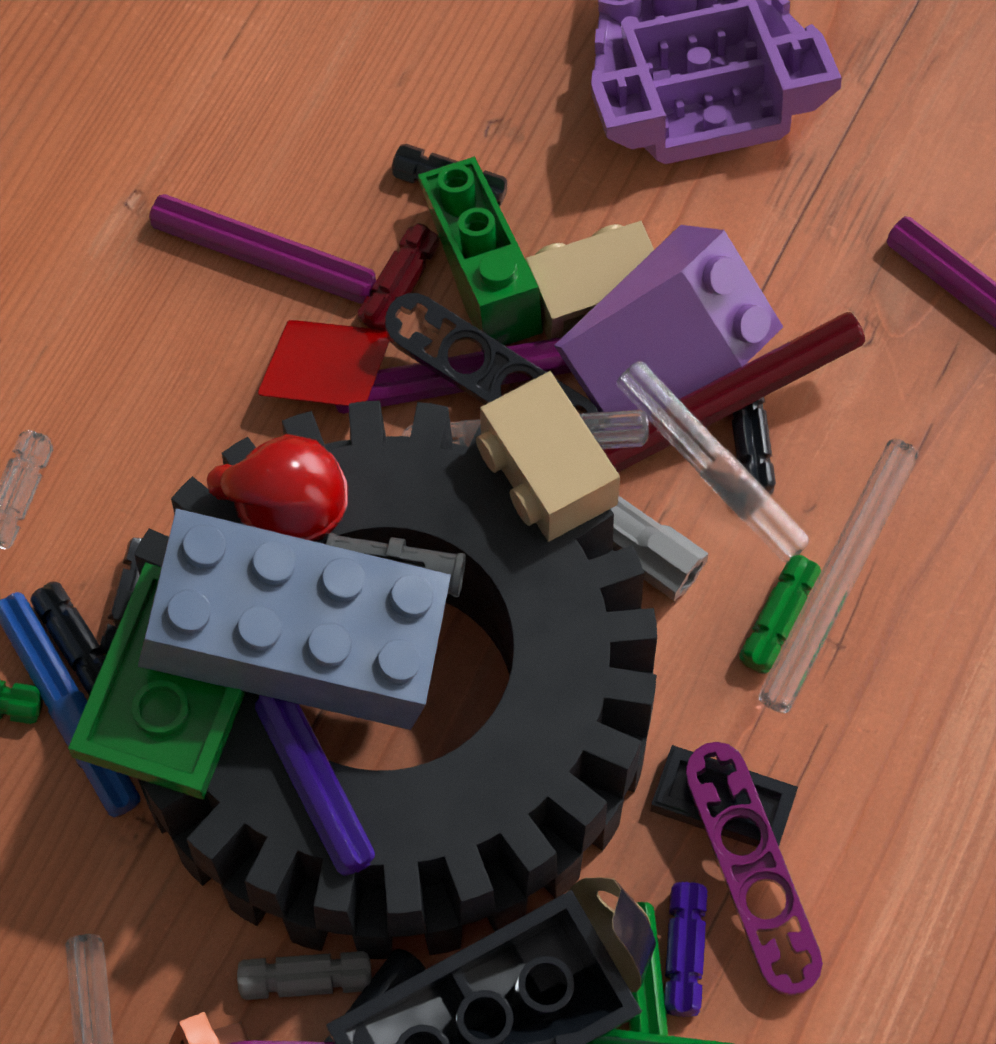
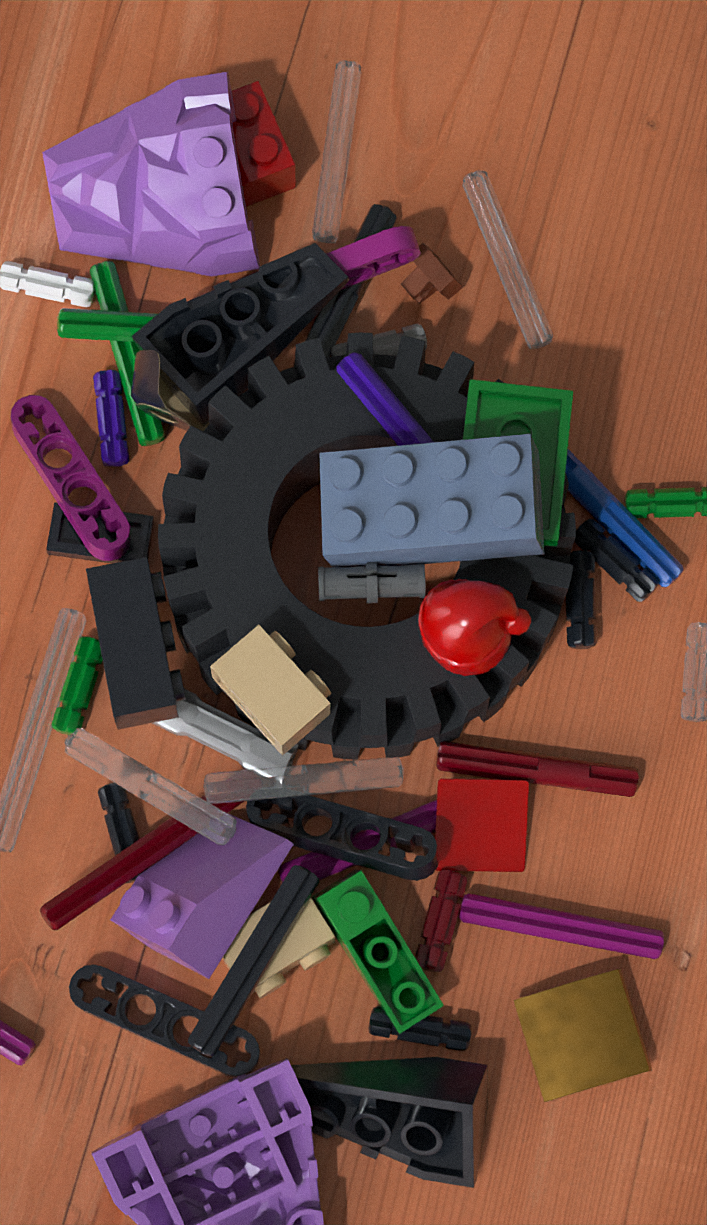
camera: 165 degrees right, 10 degrees up
none -> black beam [69,964,260,1077]
none -> black wedge [86,557,186,730]
none -> black axle [188,865,319,1057]
none -> black wedge [291,1057,488,1188]
none -> dark red axle [436,741,639,797]
none -> pearl gold slope [513,969,652,1102]

